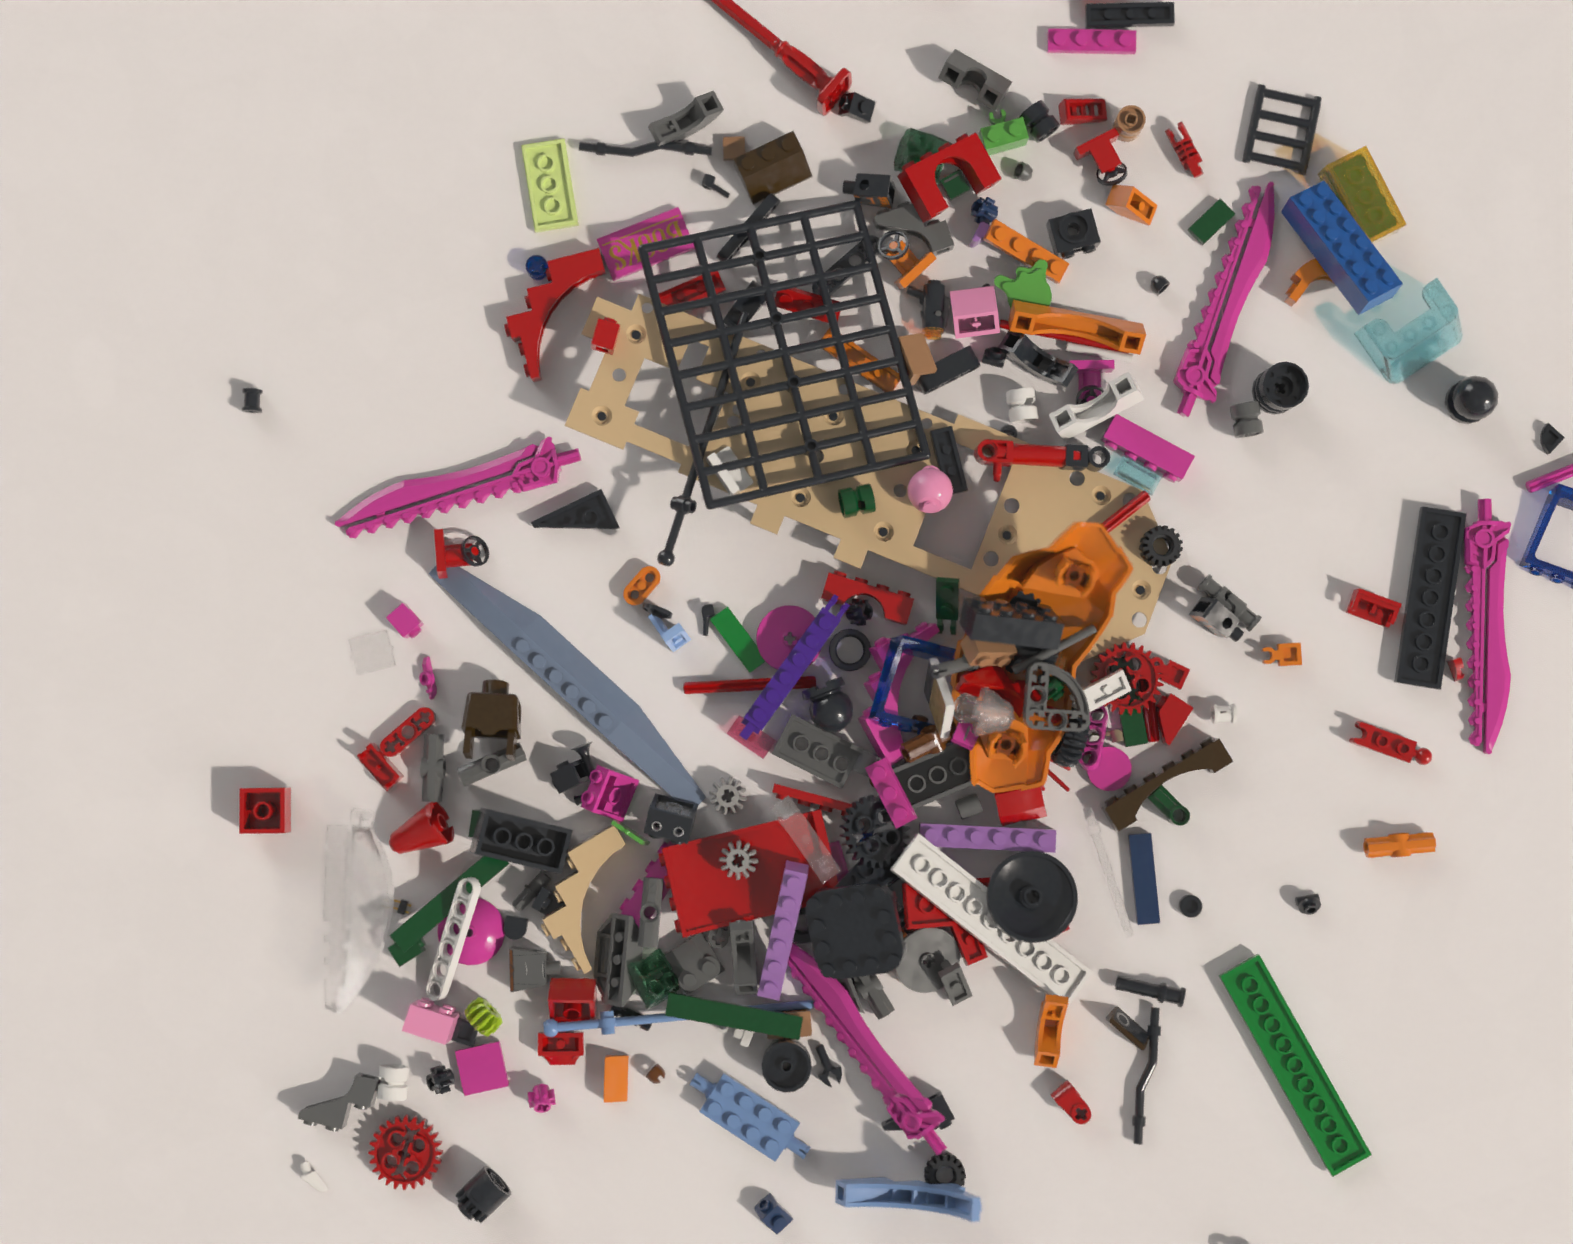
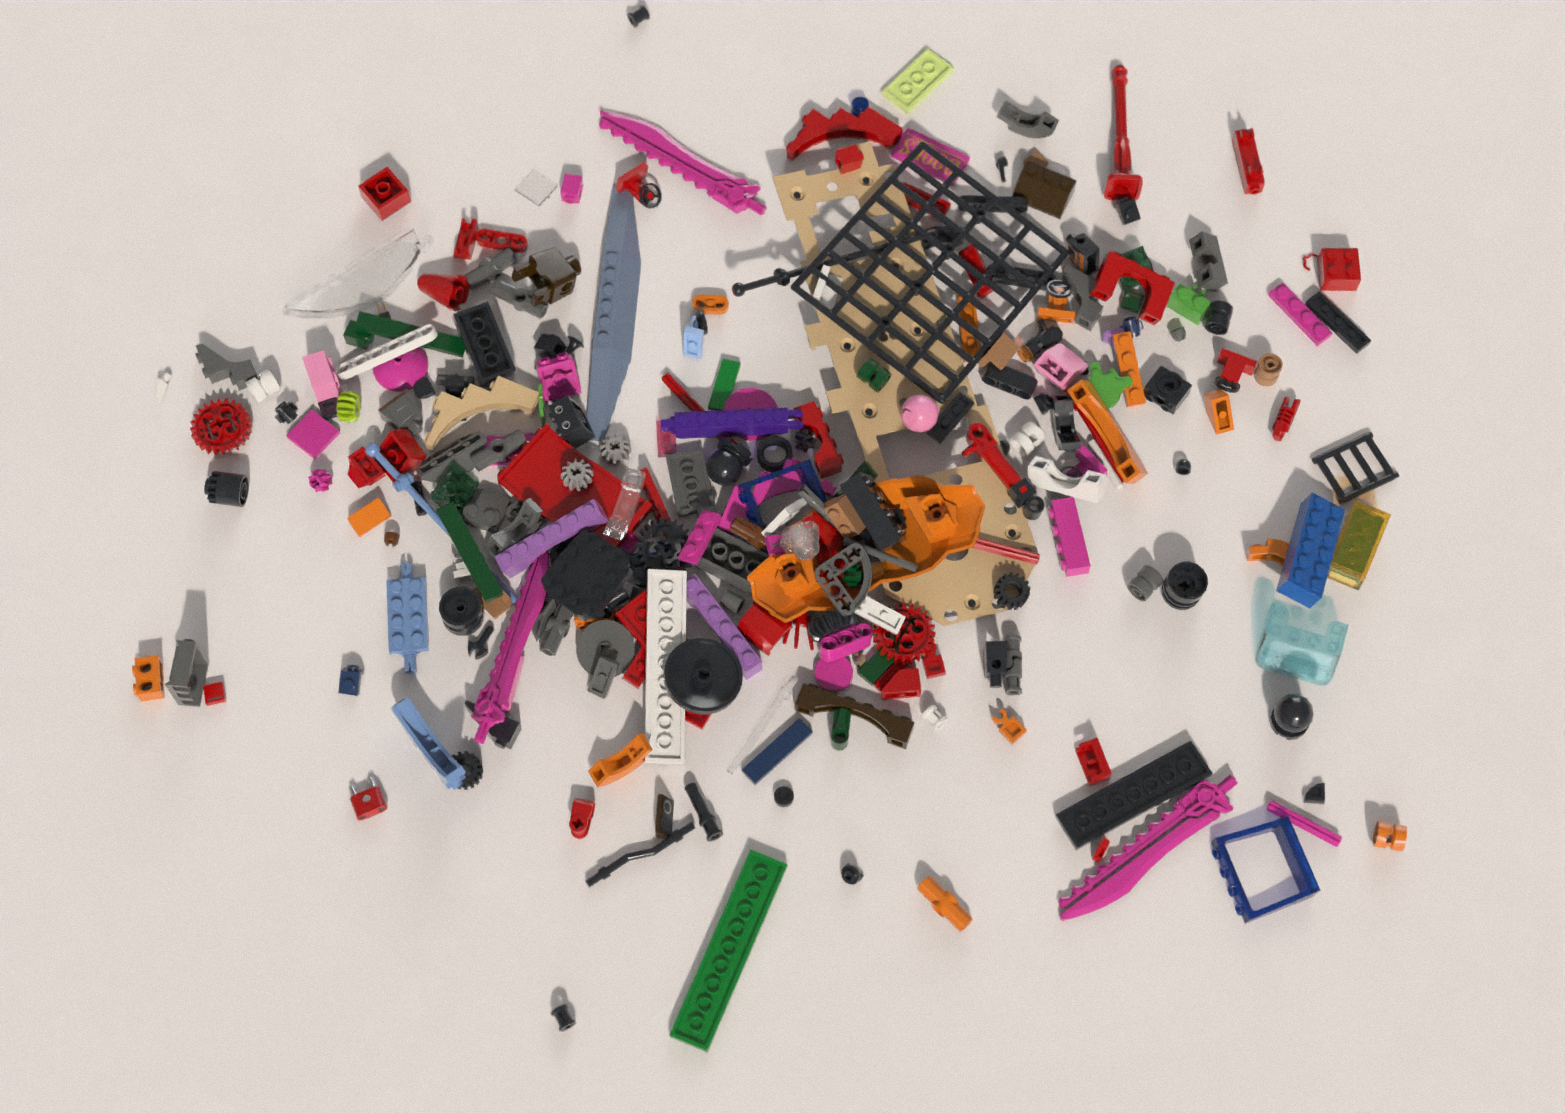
camera: 50 degrees right, 20 degrees down
dark pink piece [419,656,437,700] -> none
black wing [531,489,620,530] -> none
black bar [579,141,712,157] -> none
black hand [701,604,715,636] -> none
red slope [1058,99,1108,125] -> none
clear light blue tile [1113,456,1162,496] -> none
dark pink piece [1173,182,1275,417] -> none
dark green tile [1188,198,1235,246] -> none
red plate [1349,721,1432,765] -> none

